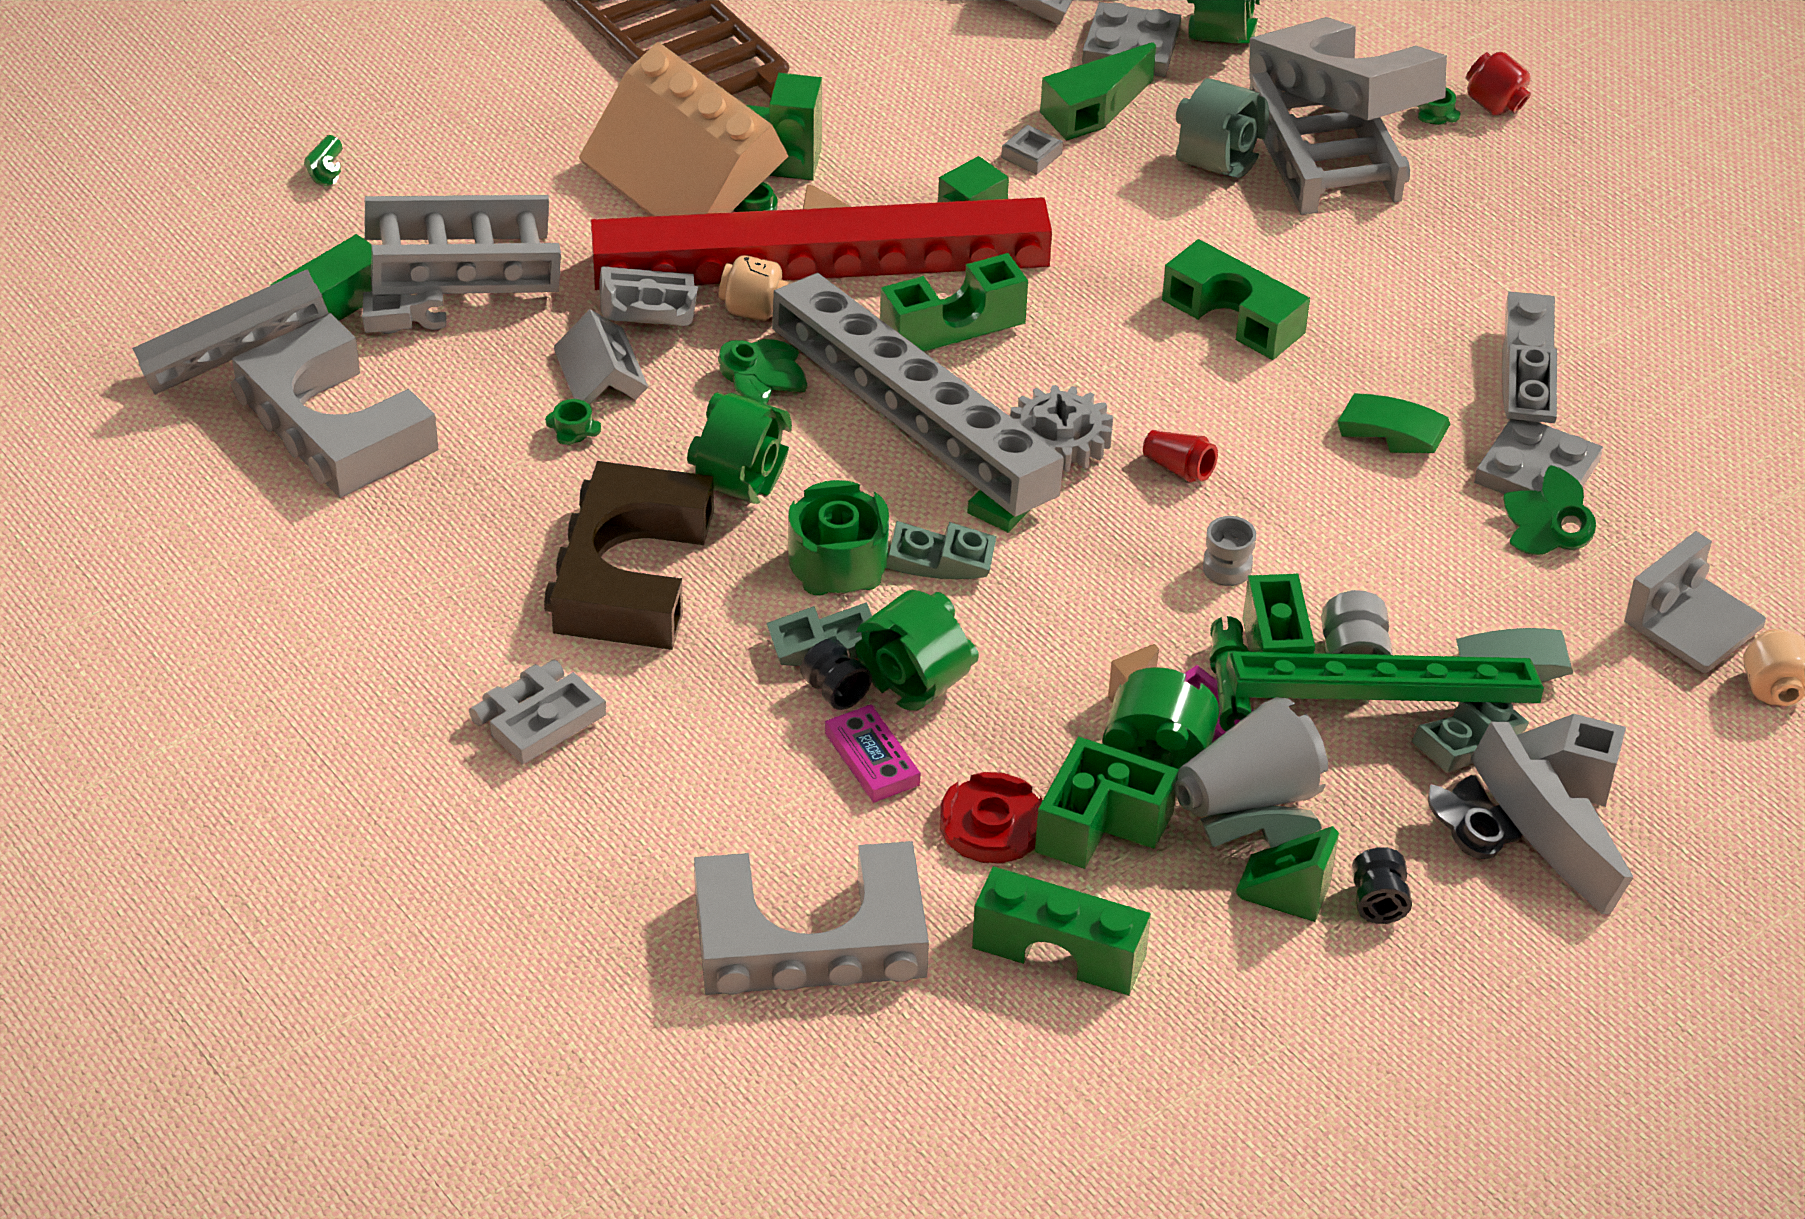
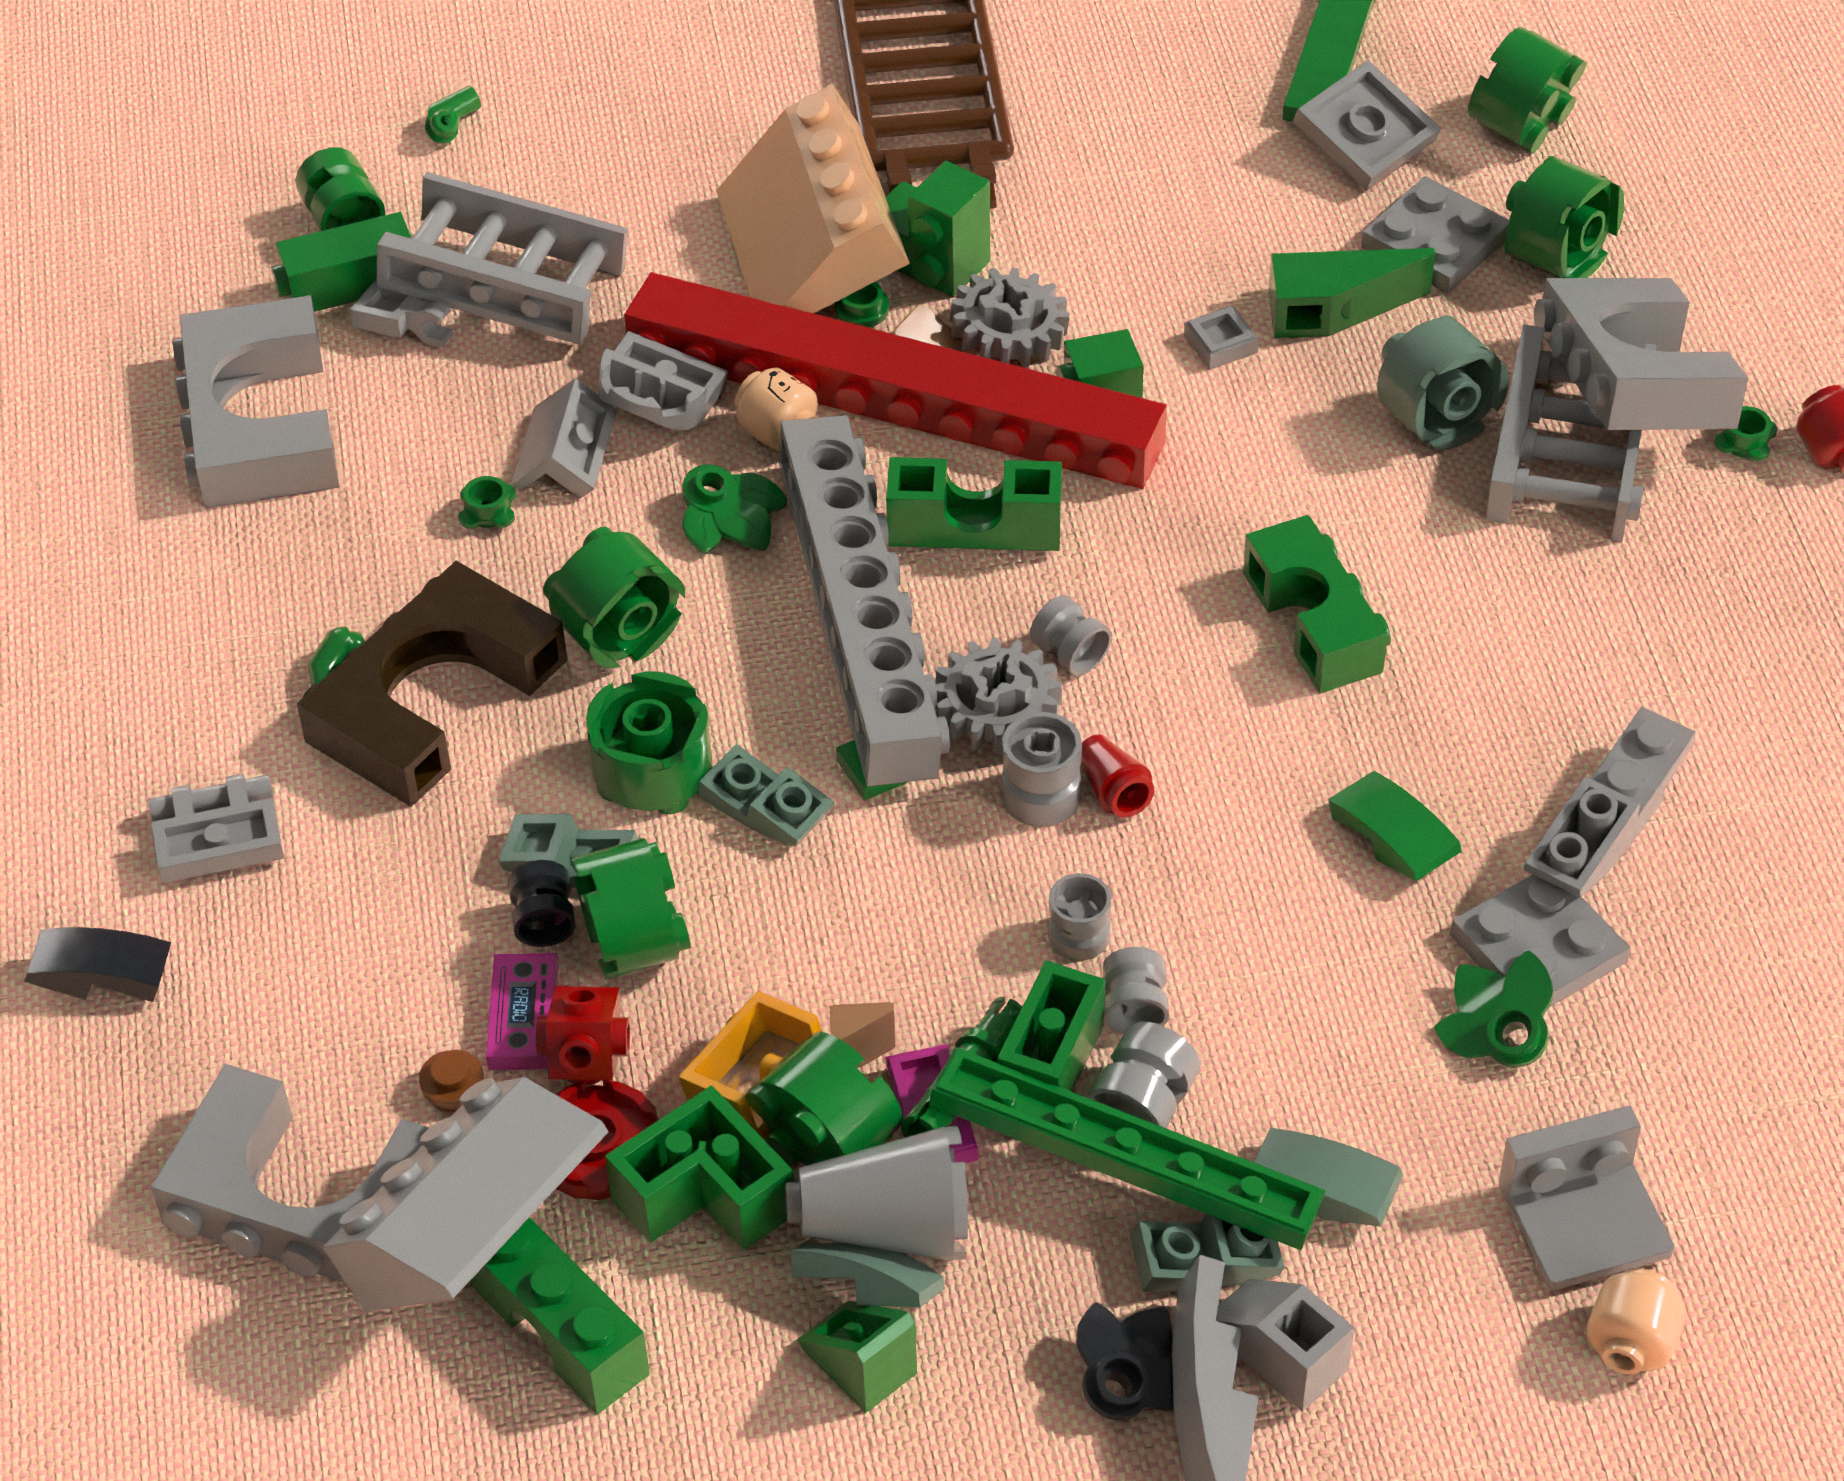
camera: 30 degrees right, 5 degrees up
light grey fence [132,269,329,395] -> none
black wheel [1351,847,1412,924] -> none
none -> black slope [24,927,171,1002]
none -> green wheel [295,147,386,231]
none -> green arm [308,626,365,686]
none -> light grey slope [322,1077,608,1312]
none -> dark orange plate [419,1050,484,1112]
none -> red brick [536,986,630,1085]
none -> light orange window [678,991,822,1140]
none -> light grey gear [950,268,1070,367]
none -> light grey wheel [1002,712,1082,827]
none -> light grey wheel [1030,595,1112,676]
none -> light grey wheel [1103,947,1169,1034]

